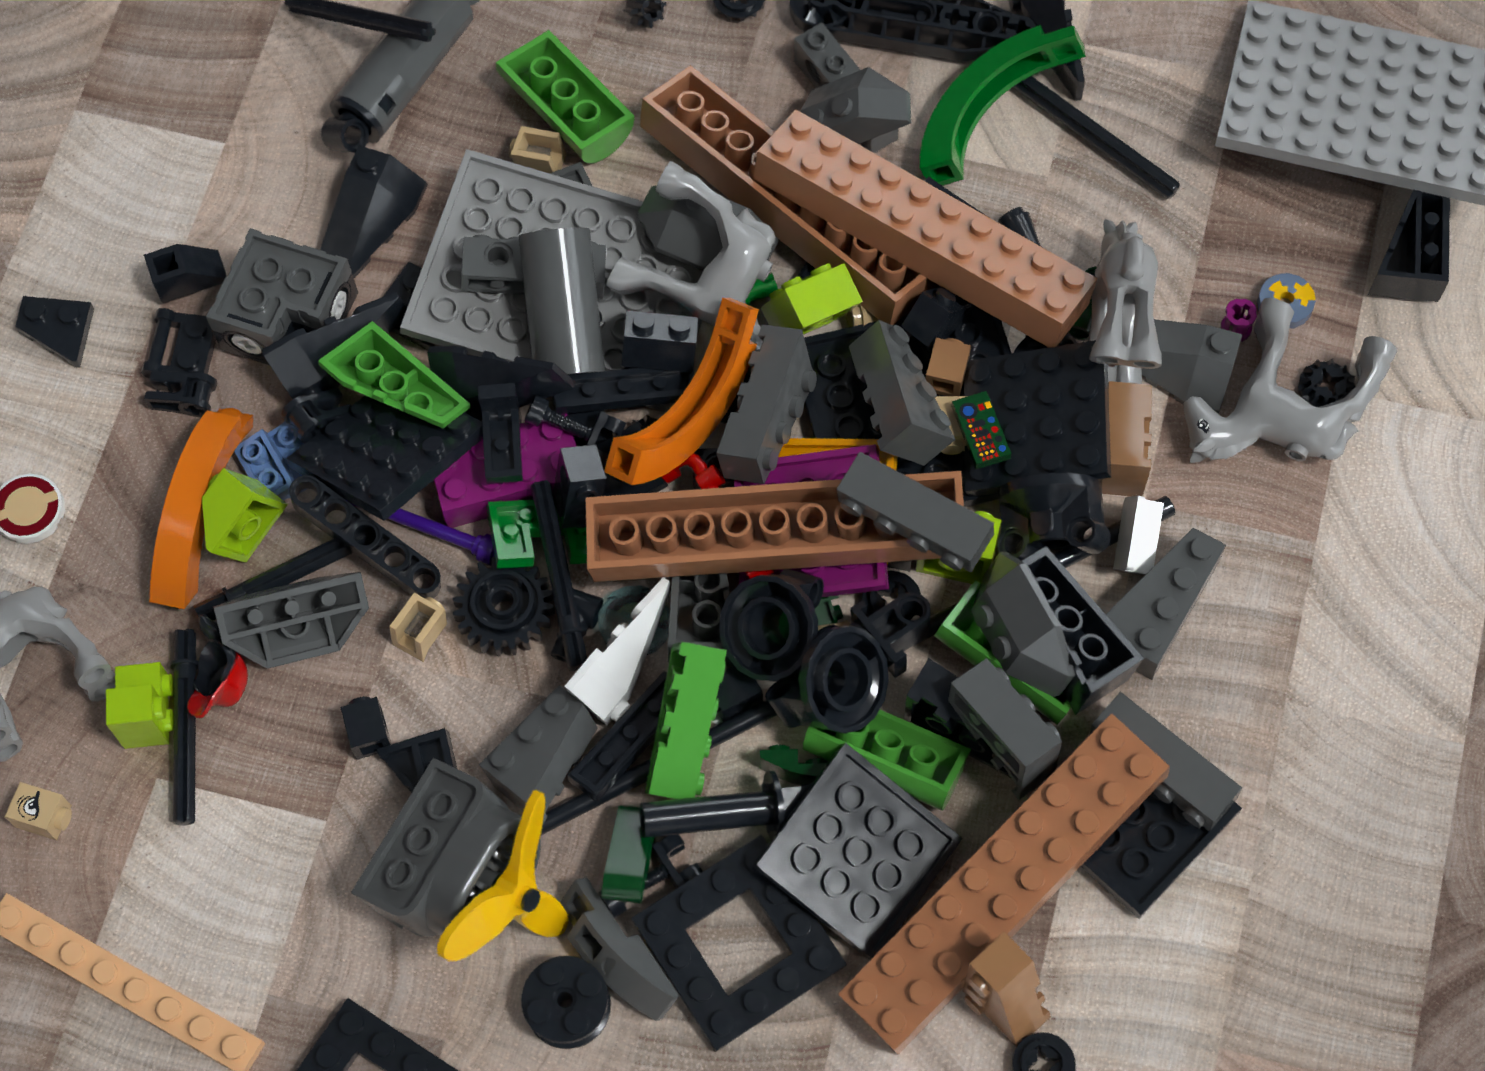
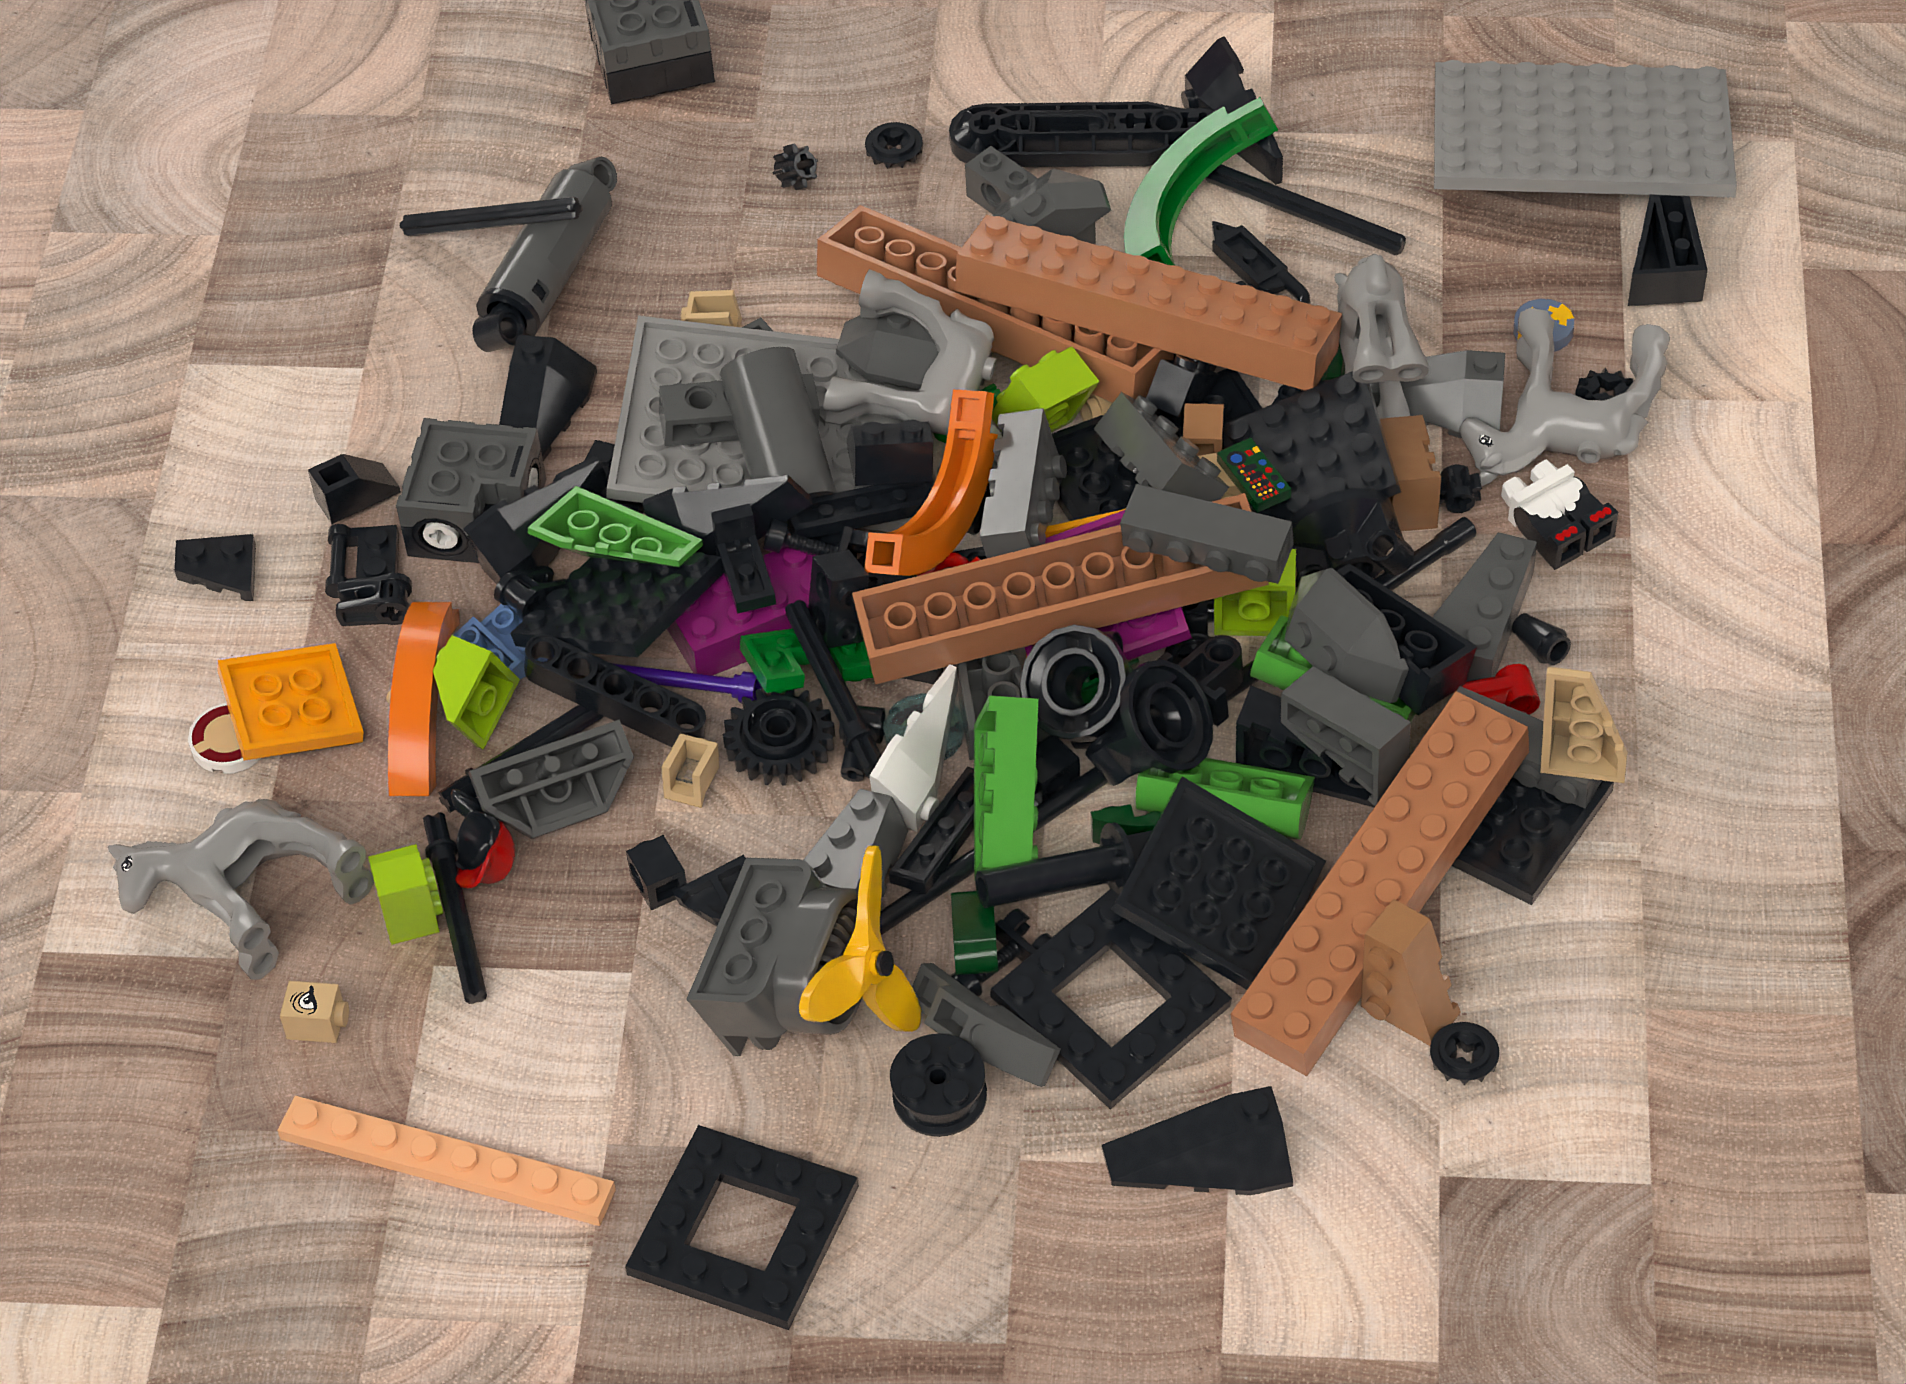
camera: 10 degrees left, 15 degrees down
bright green brick [496,30,635,163] -> none
white panel [1113,495,1164,575] -> none
magenta bush [1220,299,1257,342] -> none
none -> light orange plate [217,643,364,761]
none -> black plate [1212,221,1310,304]
none -> black gear [1439,464,1482,513]
none -> red piece [1453,663,1541,715]
none -> hips [1501,459,1619,570]
none -> black cone [1512,613,1571,665]
none -> tan wedge [1540,667,1628,783]

